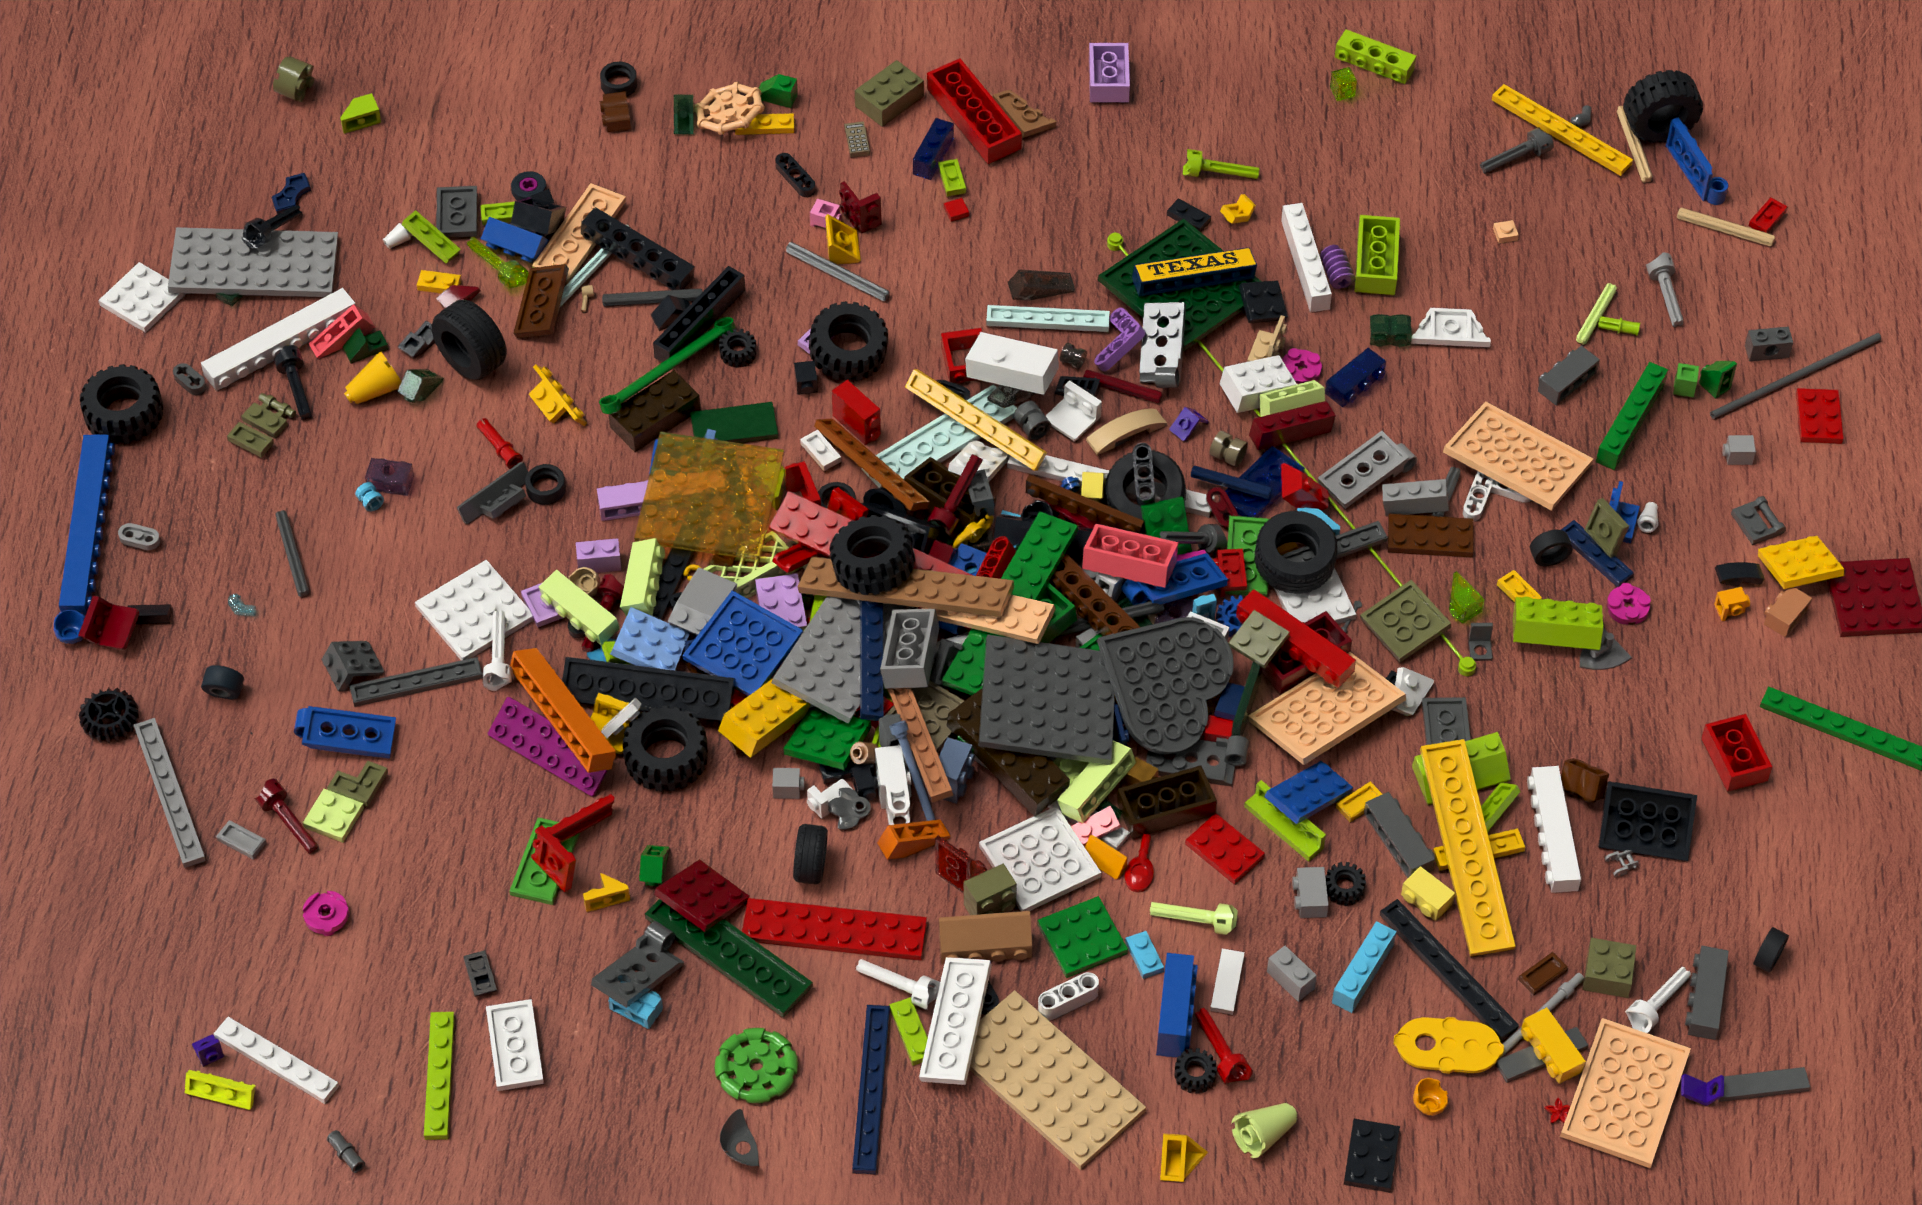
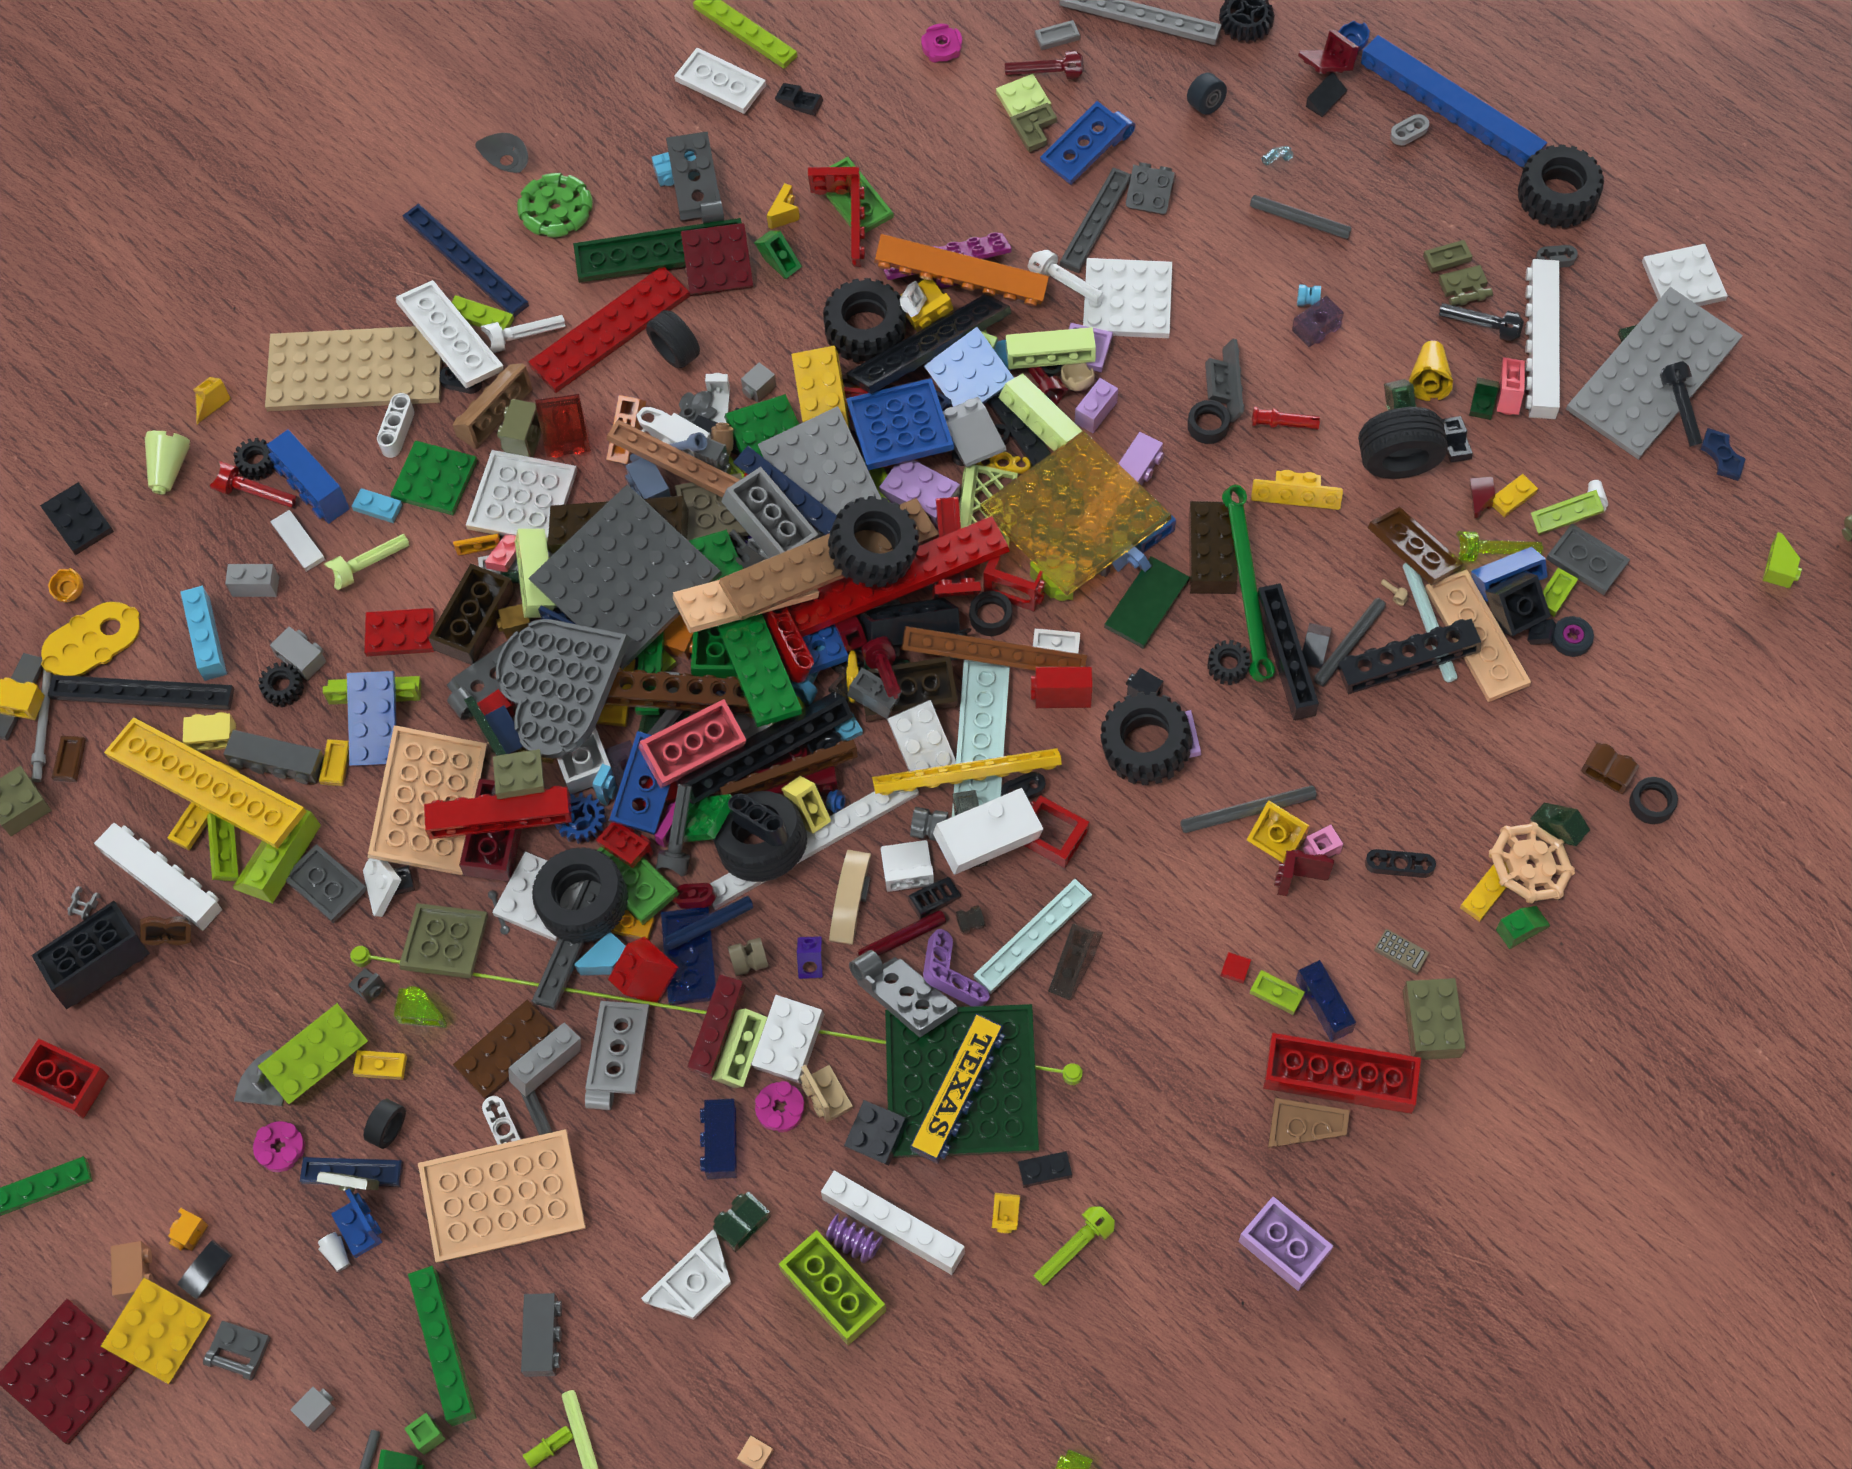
camera: 135 degrees right, 10 degrees up
red piece [1125,834,1154,892] -> none

